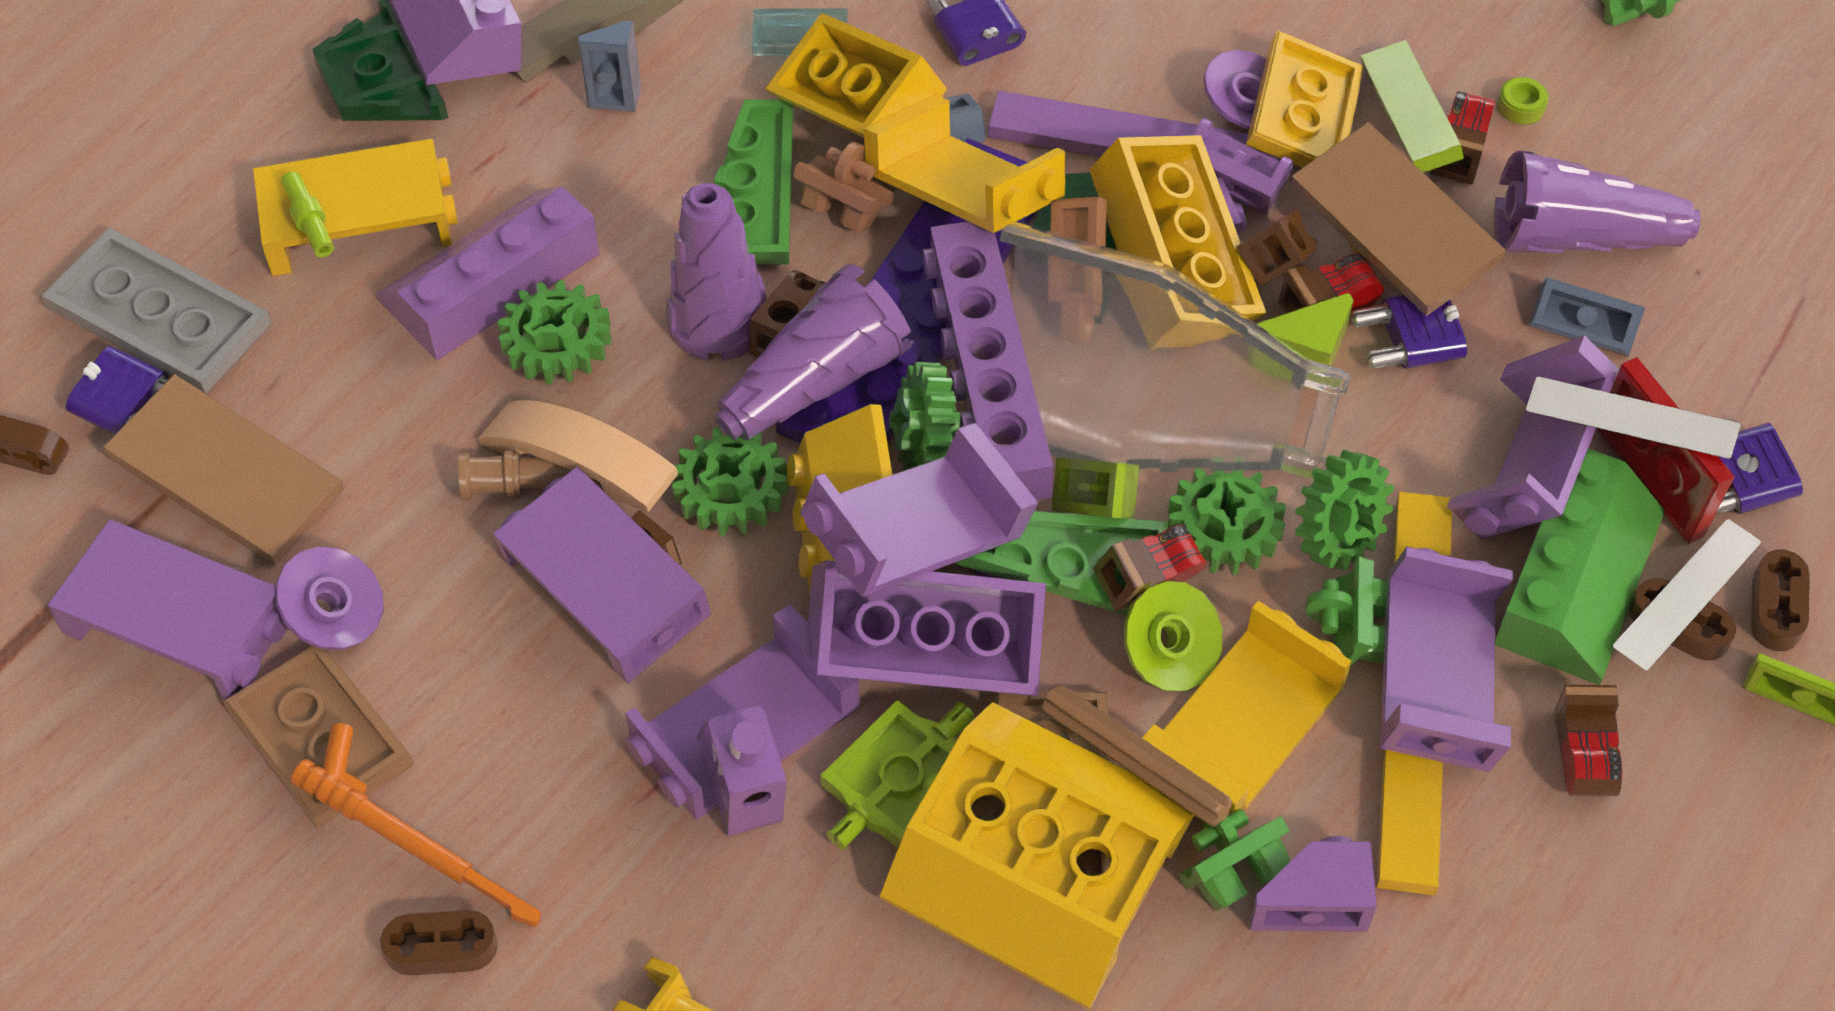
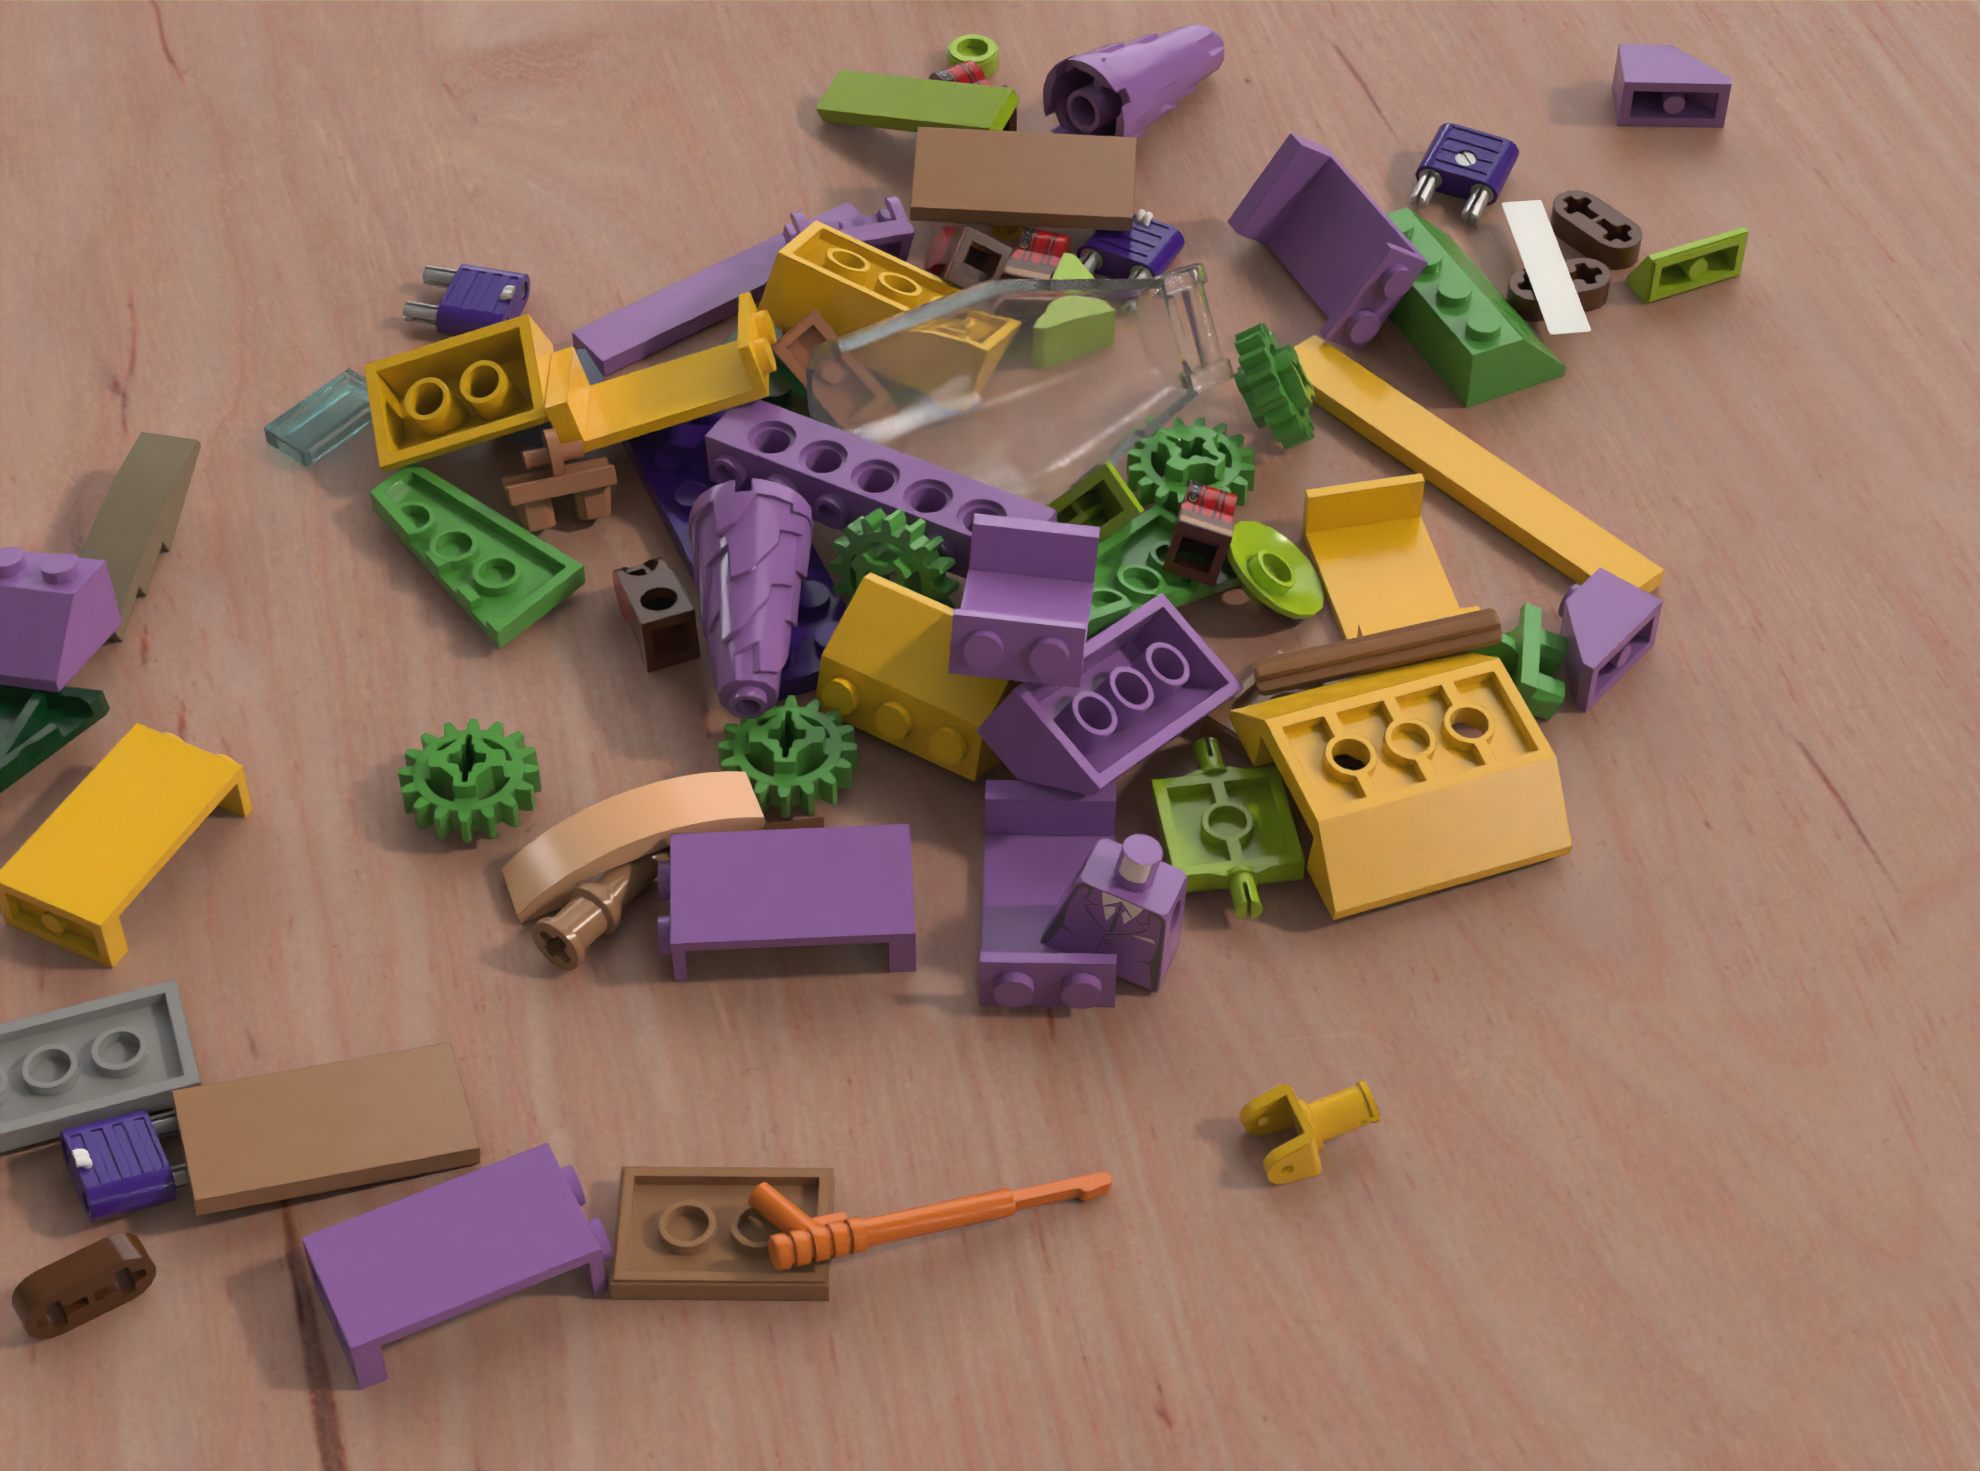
camera: 50 degrees left, 10 degrees down
medium lavender dish [275,546,384,651] -> none
lime bar [281,172,334,257] -> none
medium lavender slope [376,186,599,360] -> none
reddish brown beam [380,910,498,975] -> none
sand blue slope [578,21,641,112] -> none
medium lavender cone [666,183,767,361] -> none
medium lavender dish [1203,50,1266,129] -> none
yellow tile [1246,30,1364,168] -> none
bright green hips [1306,556,1387,667] -> none
medium lavender panel [1380,547,1513,772] -> none
white sticker [1526,377,1740,458] -> none
sand blue slope [1529,277,1646,357] -> none
leg [1554,684,1622,796] -> none
red tile [1596,357,1735,544] -> none

